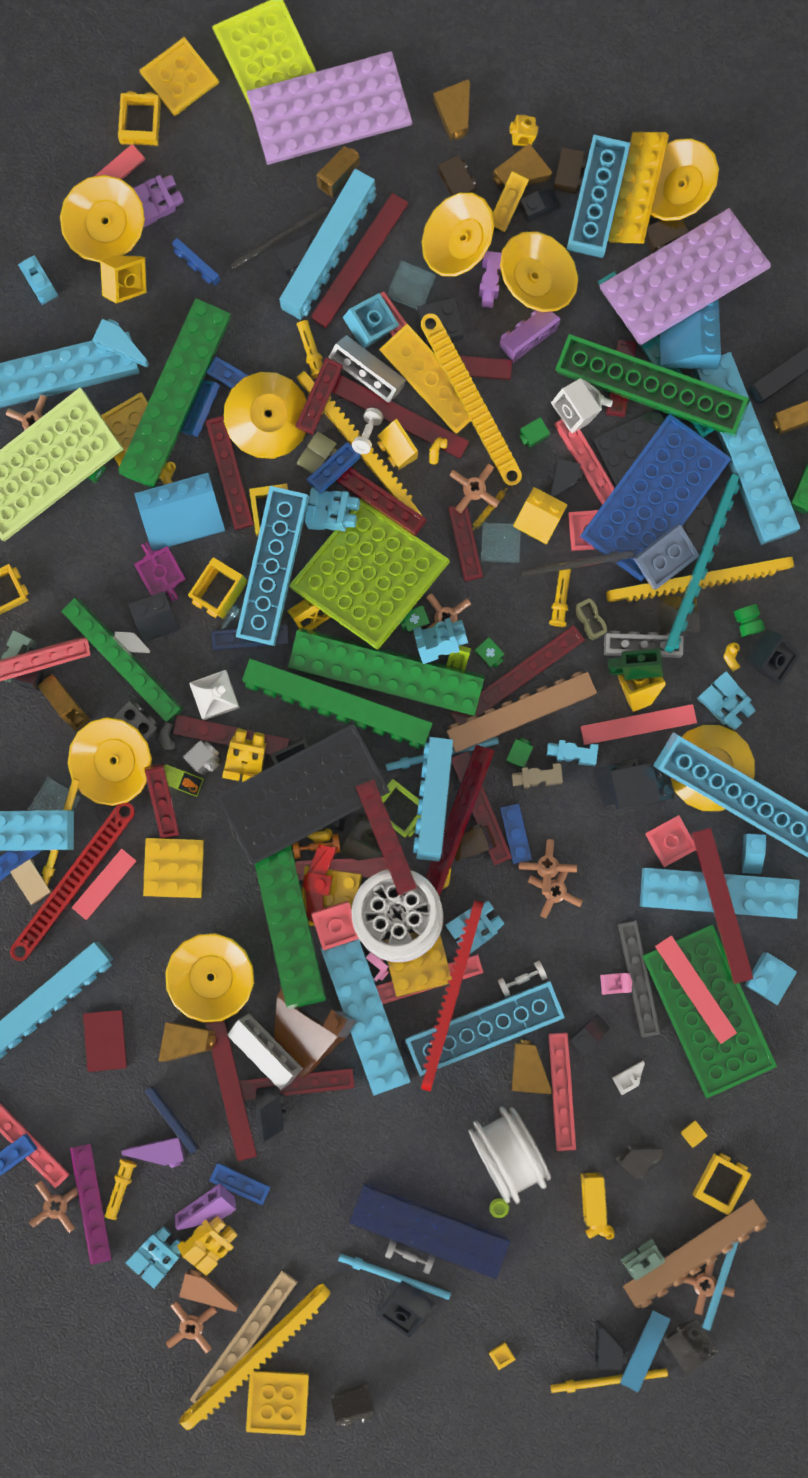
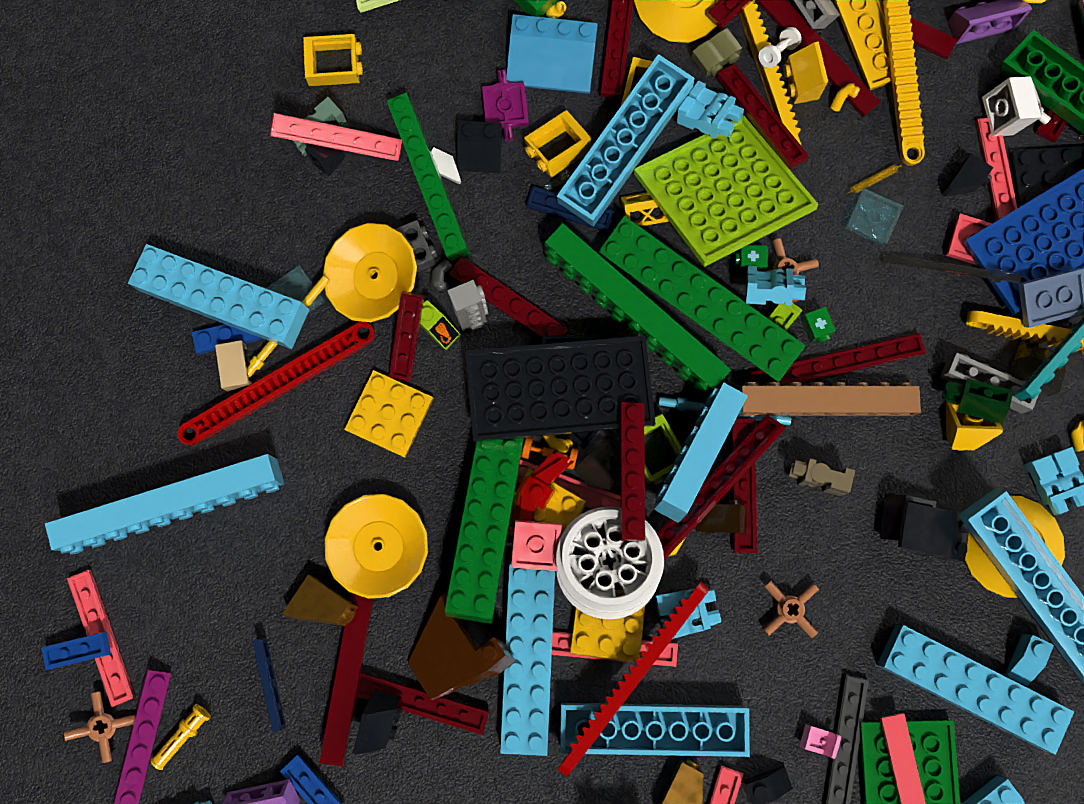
camera: 25 degrees right, 5 degrees down
pearl gold slope [38,674,91,731] -> none
coral tile [72,849,137,920] -> none
dark red tile [83,1010,127,1072] -> none
medium lavender slope [121,1136,185,1167] -> none
white piece [189,670,240,721] -> none
yellow hips [222,728,267,782] -> none
brick [227,1014,303,1090] -> none
blue plate [307,442,361,494] -> none
bright pink bracket [366,952,389,982] -> none
dark red tile [448,505,483,582] -> none
nougat bar [449,464,500,514] -> none
white wheel [497,961,547,998] -> none
blue plate [500,804,532,864] -> none
green brick [506,738,533,768] -> none
yellow slope [513,487,567,544] -> none
green brick [519,417,550,449] -> none
nougat bar [519,839,577,895] -> none
medium azure hips [546,740,598,767] -> none
yellow pin [549,568,571,627] -> none
olive brick [575,598,607,641] -> none
coral tile [580,704,697,745] -> none
coral plate [645,815,696,867] -> none
dark red tile [691,828,754,984] -> none

